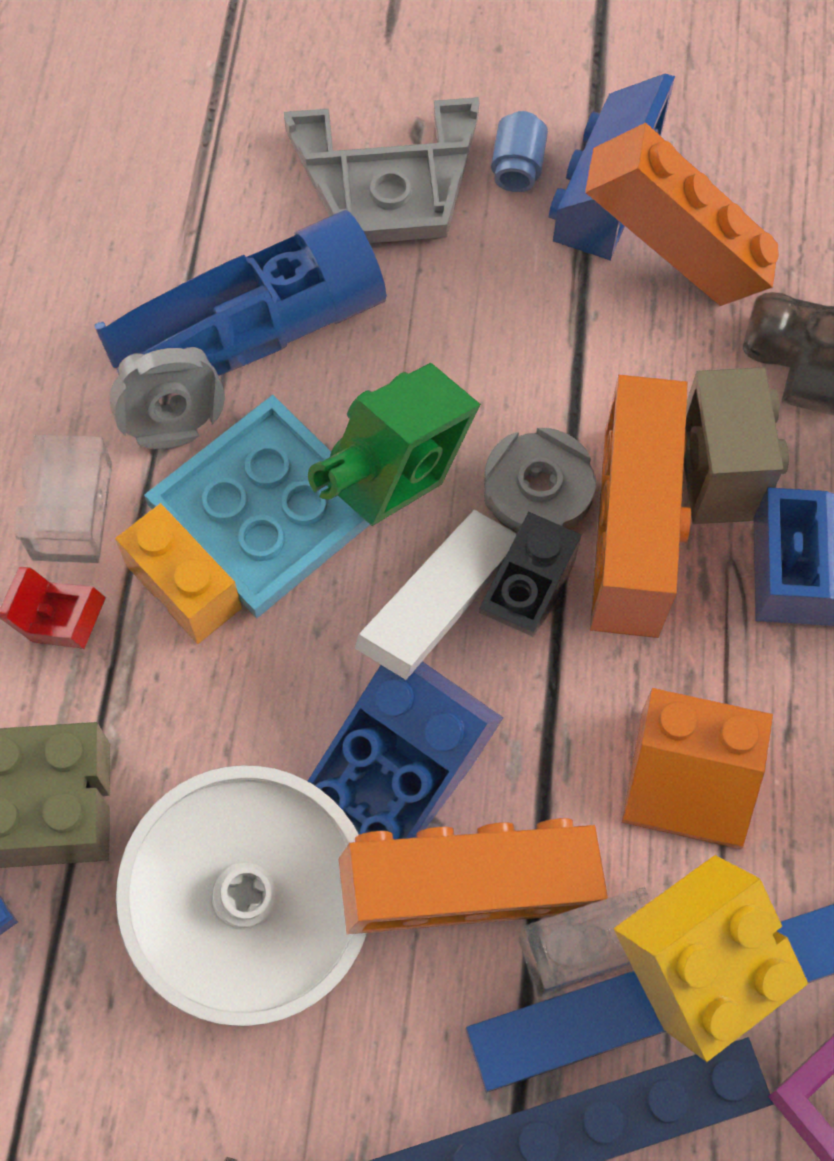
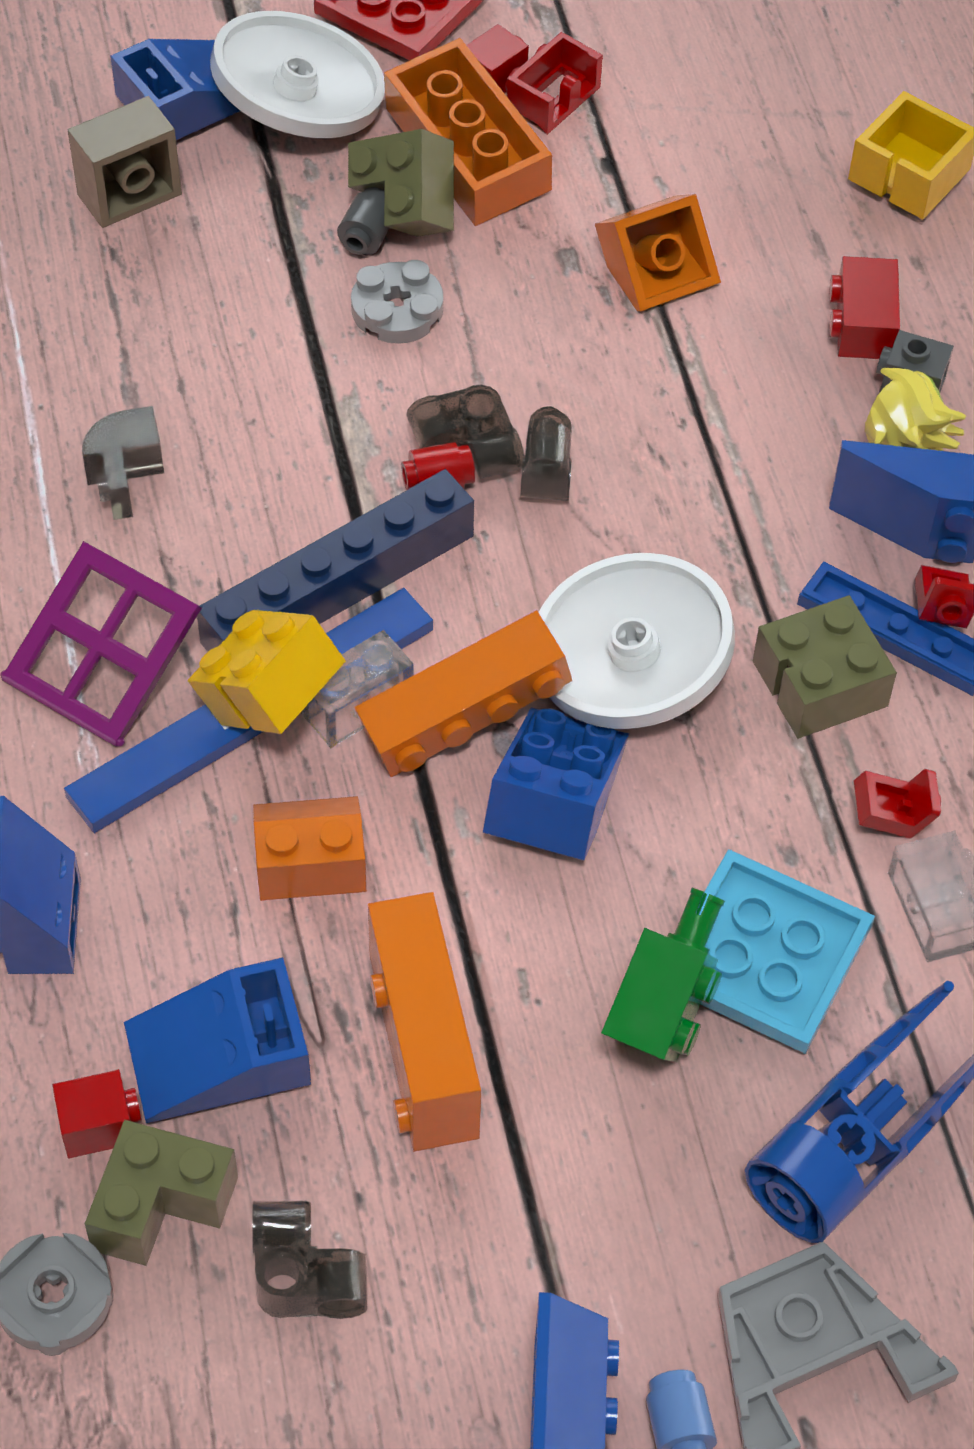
camera: 160 degrees right, 10 degrees down
light grey plate [109,347,225,449] -> none
light orange brick [115,503,242,644] -> none
white tile [355,509,517,680] -> none
black slope [479,511,582,637] -> none
light grey plate [484,428,596,532] -> none
orange brick [585,123,779,306] -> none
dark tan brick [684,367,789,524] -> none

